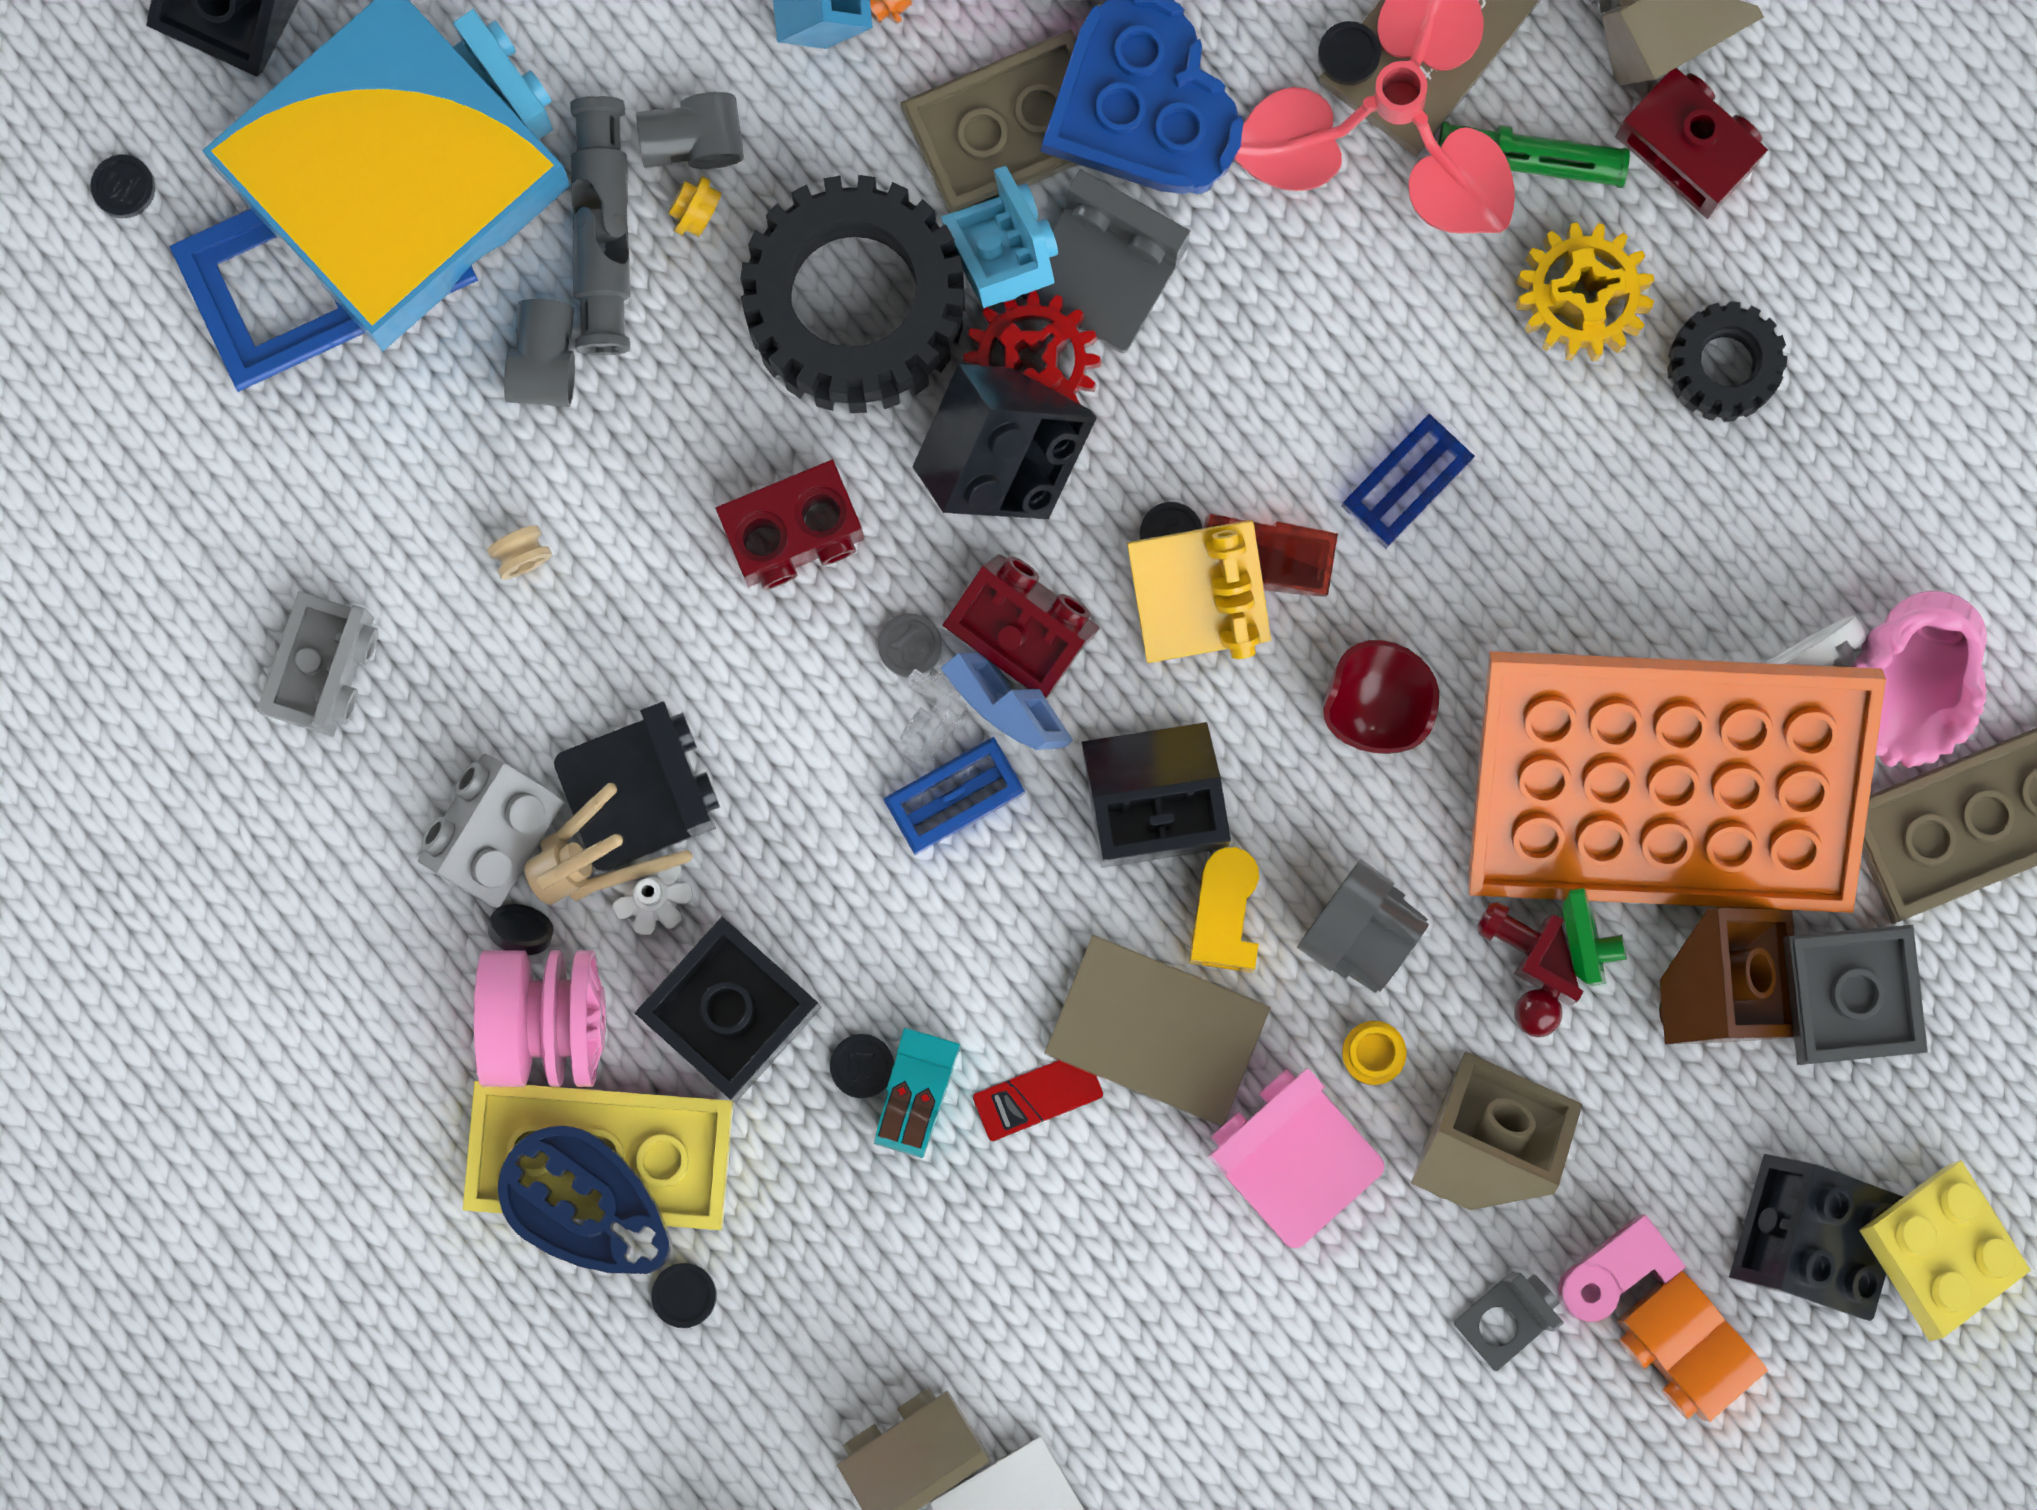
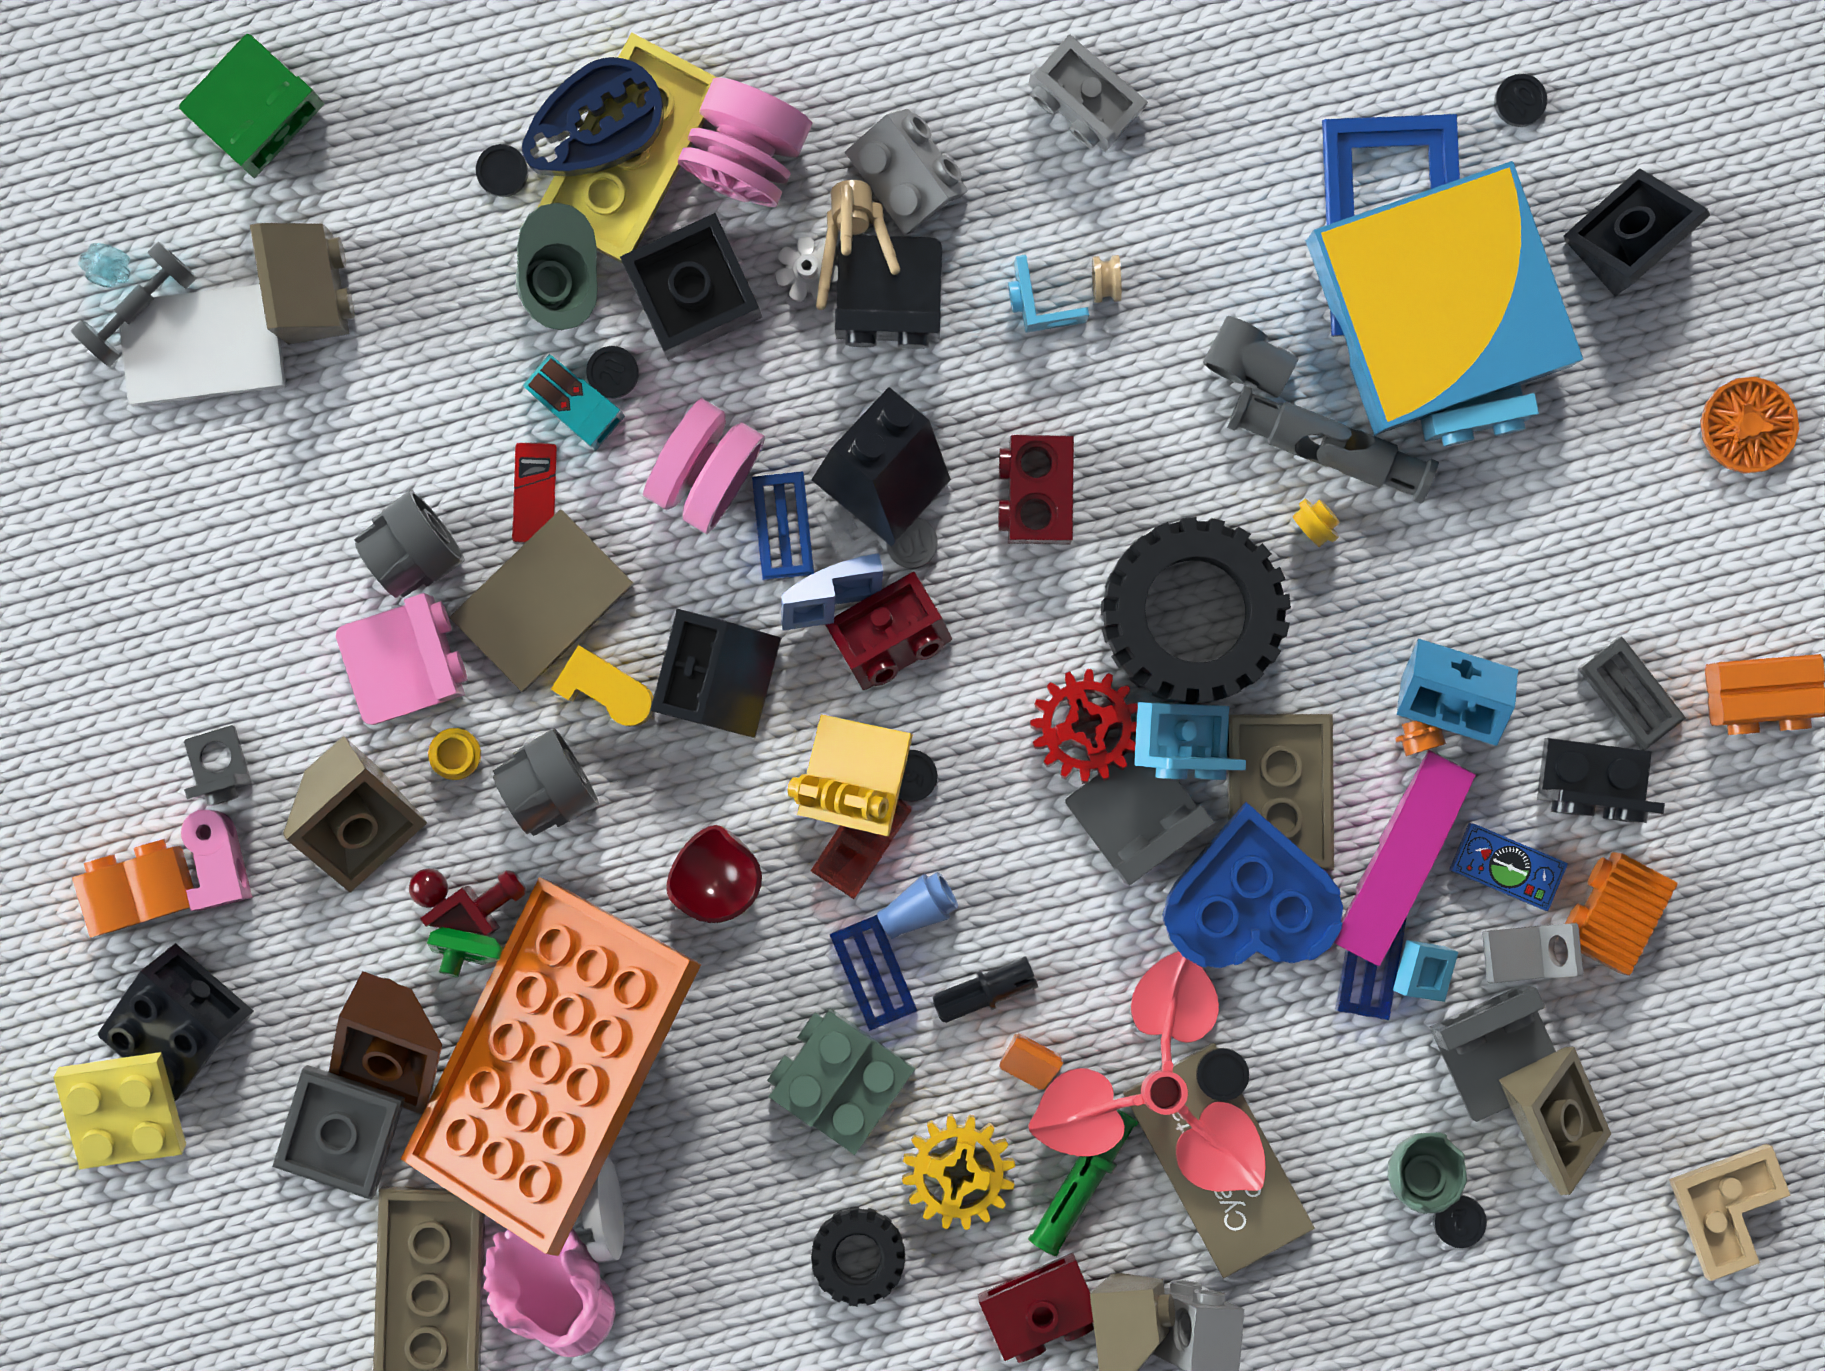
camera: 110 degrees right, 5 degrees up
black piece [488,904,554,956] -> none
dark grey piece [636,92,744,169] -> none
black slope [912,364,1097,519] -> none
none -> dark grey piece [354,490,465,598]
none -> sand green piece [515,203,598,331]
none -> bright pink wheel [643,398,765,534]
none -> sand green plate [767,1008,915,1155]
none -> black slope [811,387,951,547]
none -> medium blue cone [877,872,958,939]
none -> black axle [933,956,1038,1023]
none -> orange slope [999,1033,1064,1090]
none -> medium azure bracket [1008,255,1089,333]

